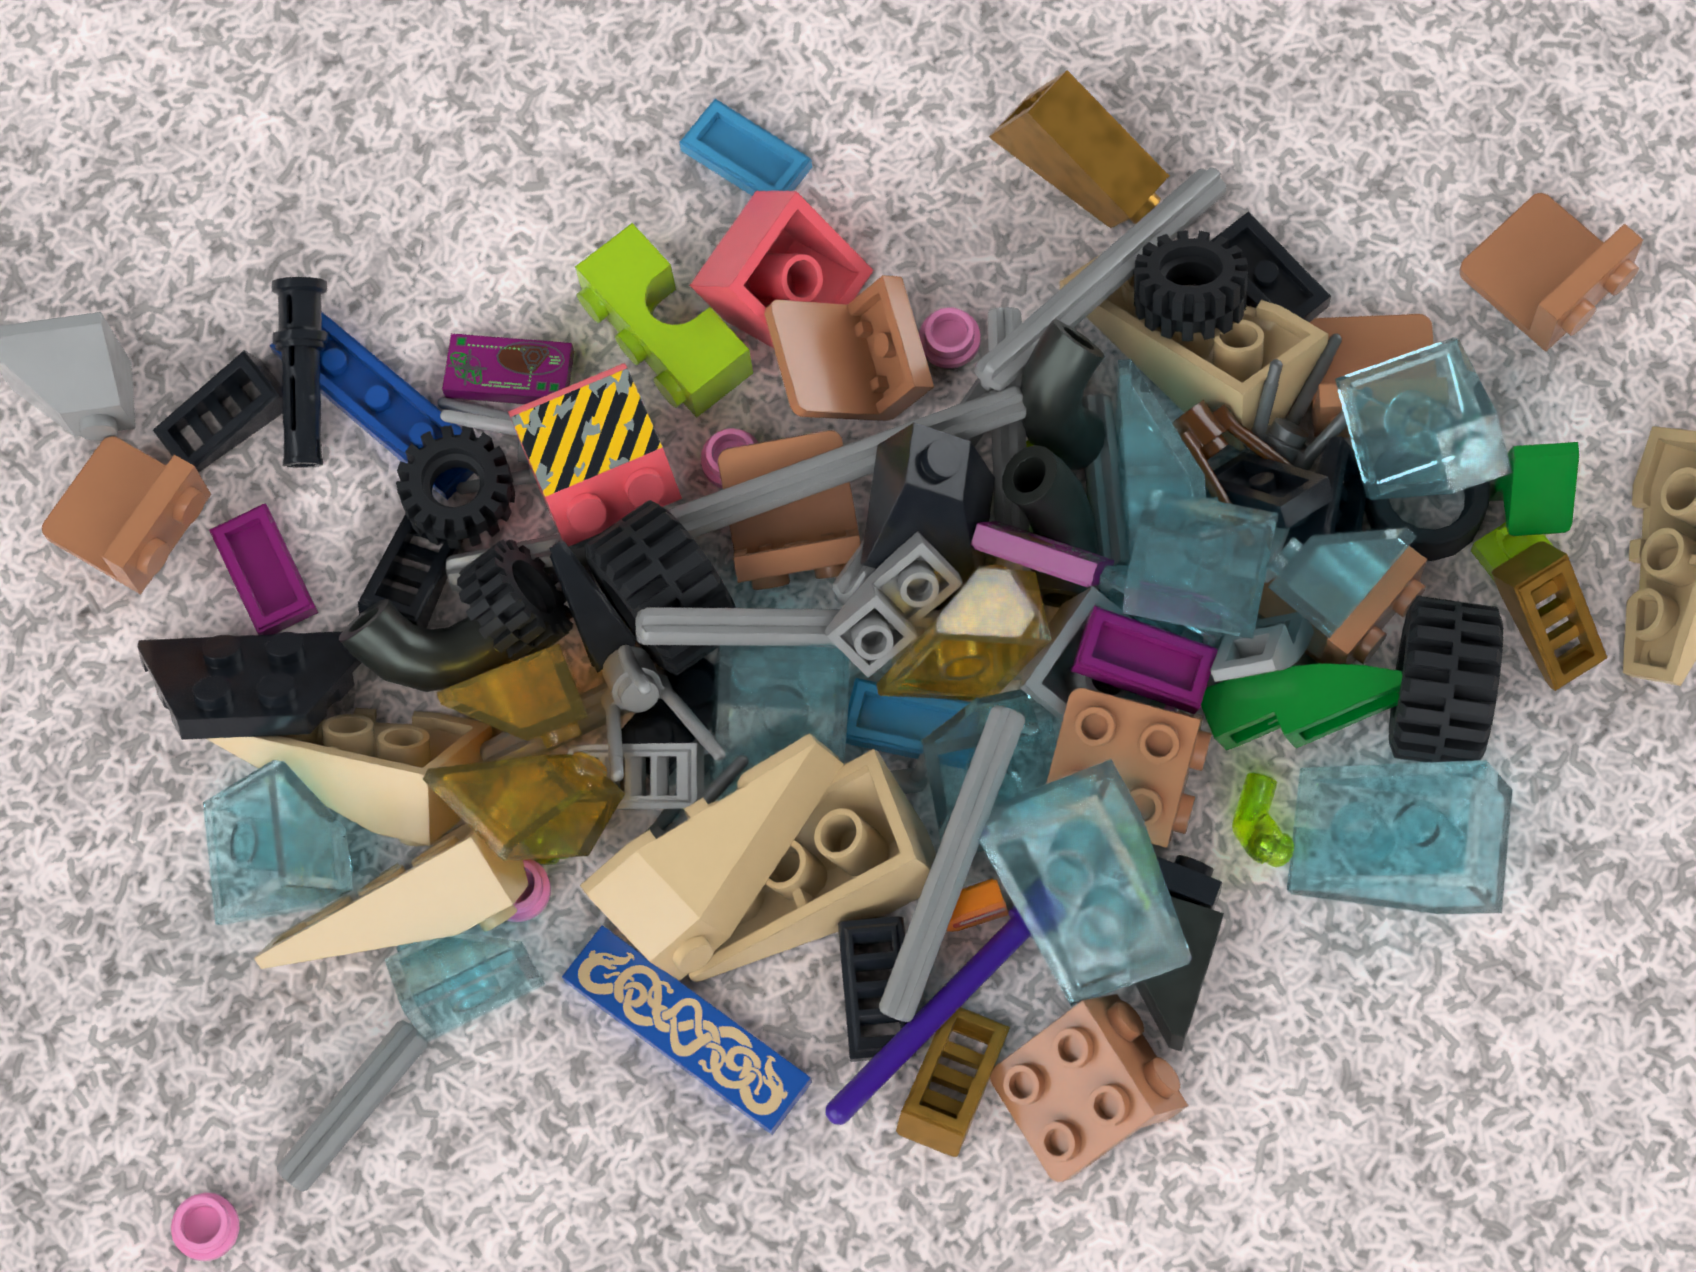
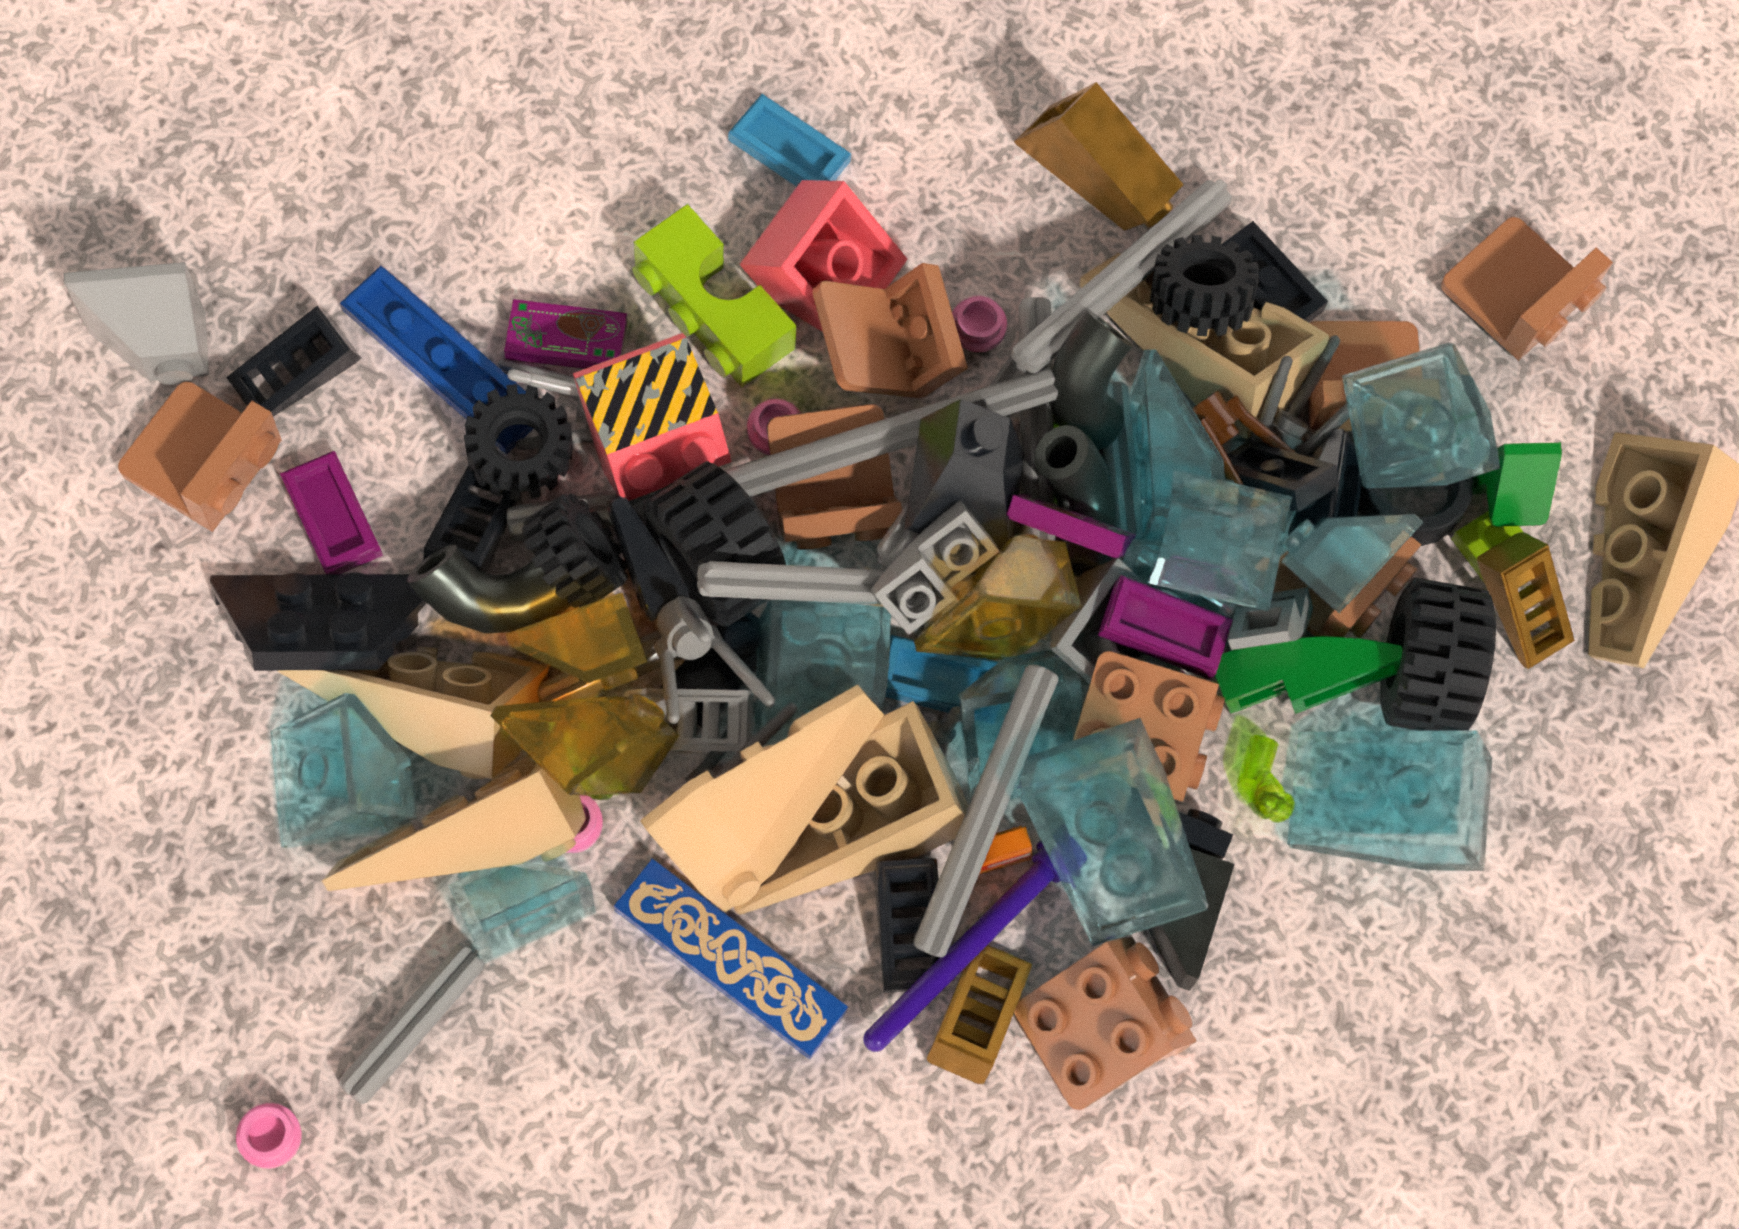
camera: 15 degrees left, 0 degrees up
black pin [271,277,328,468] -> none

